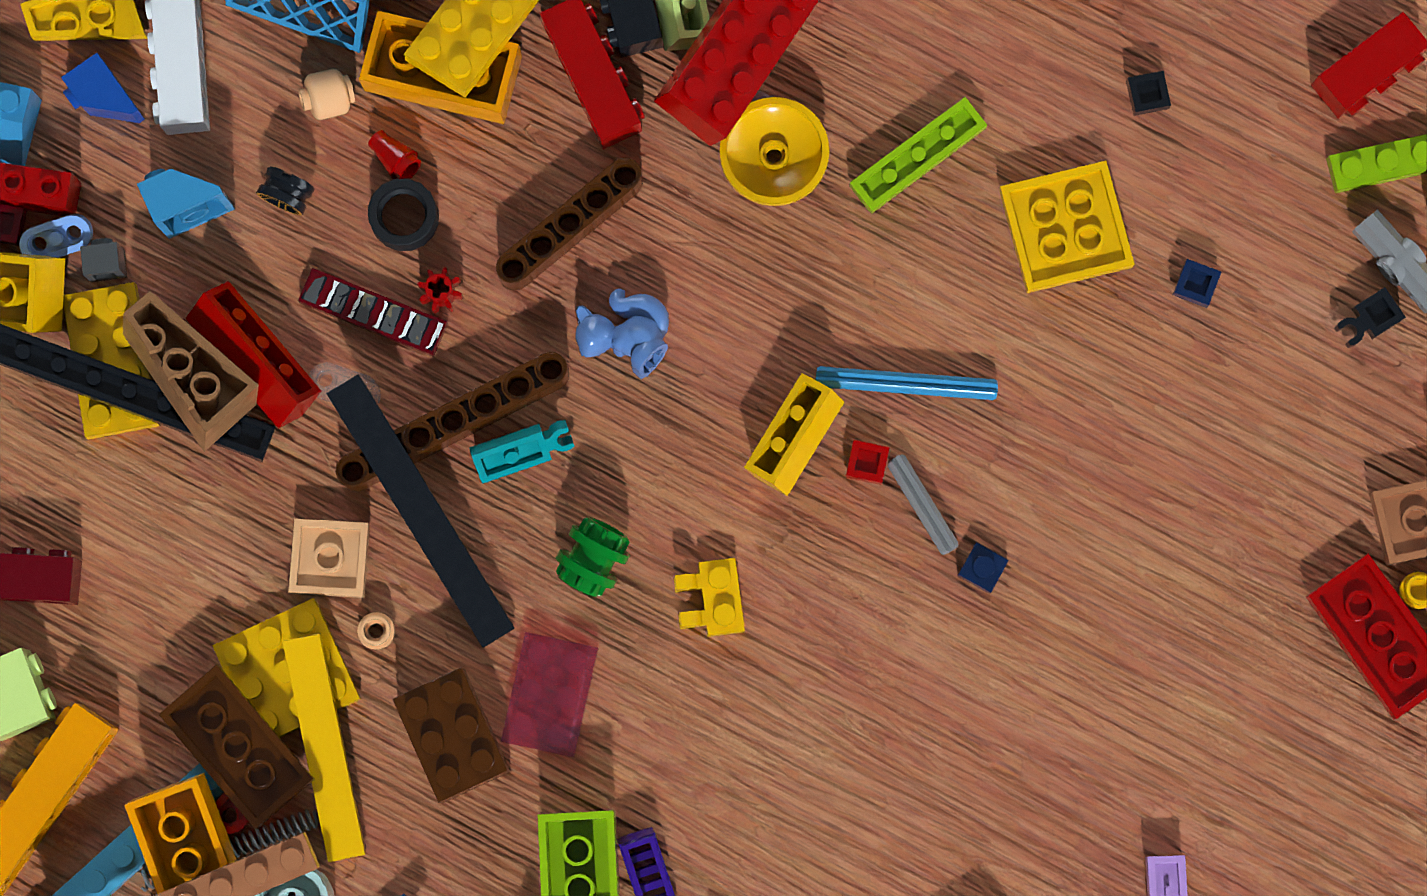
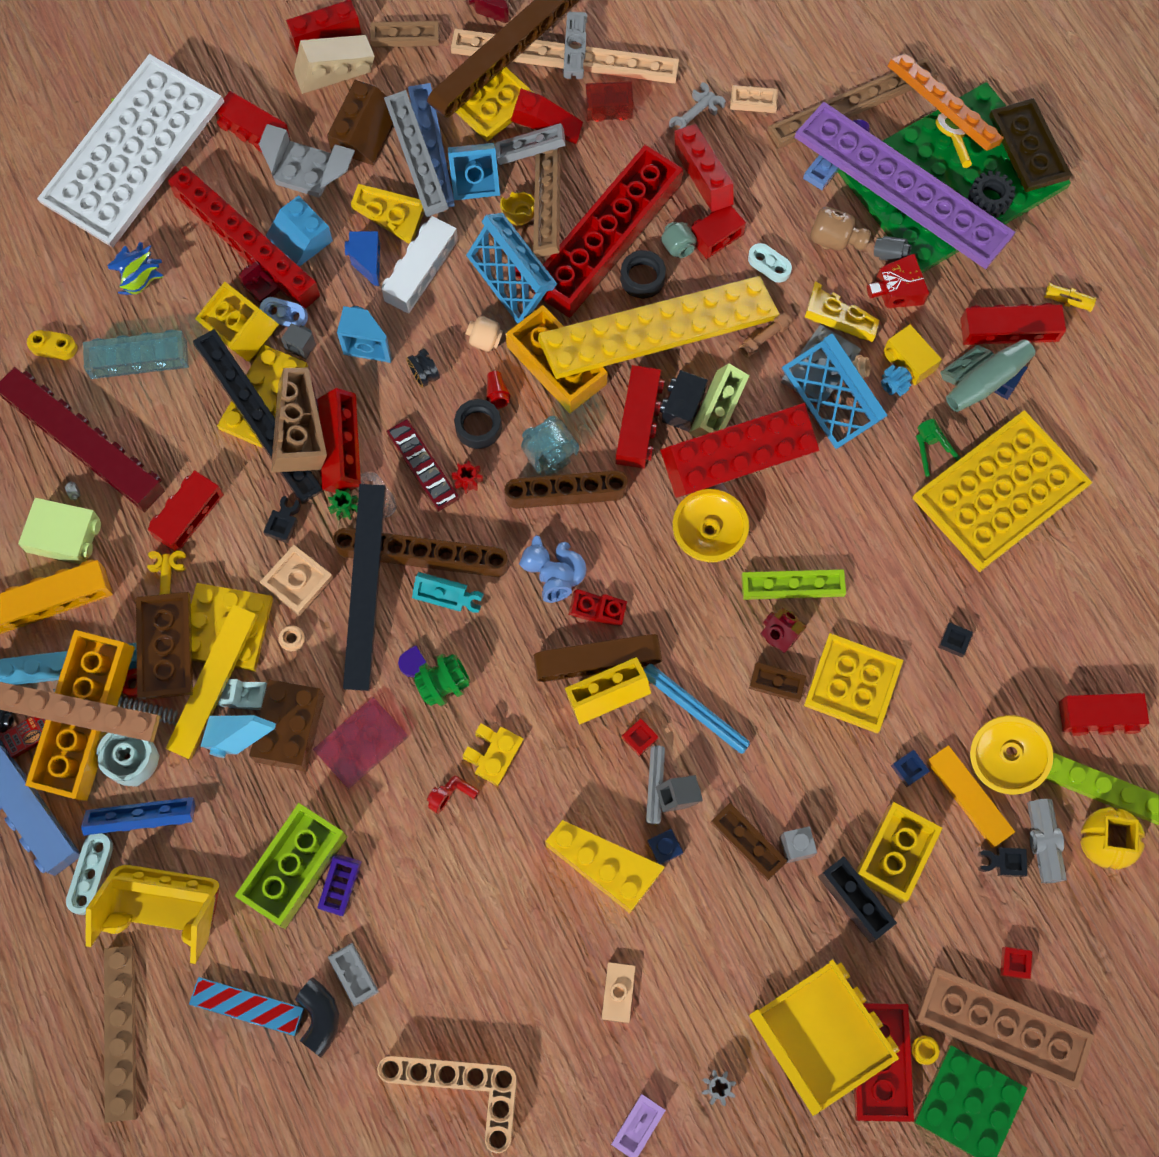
camera: 30 degrees right, 10 degrees down
none -> red brick [147,470,224,552]
none -> yellow bar [147,551,186,595]
none -> medium azure slope [200,715,276,758]
none -> light aqua slope [217,679,267,710]
none -> black plate [263,496,301,543]
none -> green gear [328,488,358,521]
none -> dark purple tile [398,646,427,677]
none -> red plate [427,776,480,814]
none -> clear light blue brick [521,416,579,475]
none -> reddish brown beam [533,634,663,682]
none -> yellow wedge [545,820,665,913]
none -> red slope [568,589,627,626]
none -> light nougat plate [601,962,635,1023]
none -> dark grey brick [656,775,703,812]
none -> light grey gear [701,1070,736,1106]
none -> reddish brown plate [710,803,788,881]
none -> reddish brown plate [749,662,806,702]
none -> yellow panel [749,959,900,1116]
none -> dark red brick [760,607,807,653]
none -> light grey brick [780,826,817,863]
none -> black brick [818,856,897,943]
none -> yellow brick [856,802,943,904]
none -> light orange tile [926,745,1015,849]
none -> yellow dish [970,715,1053,795]

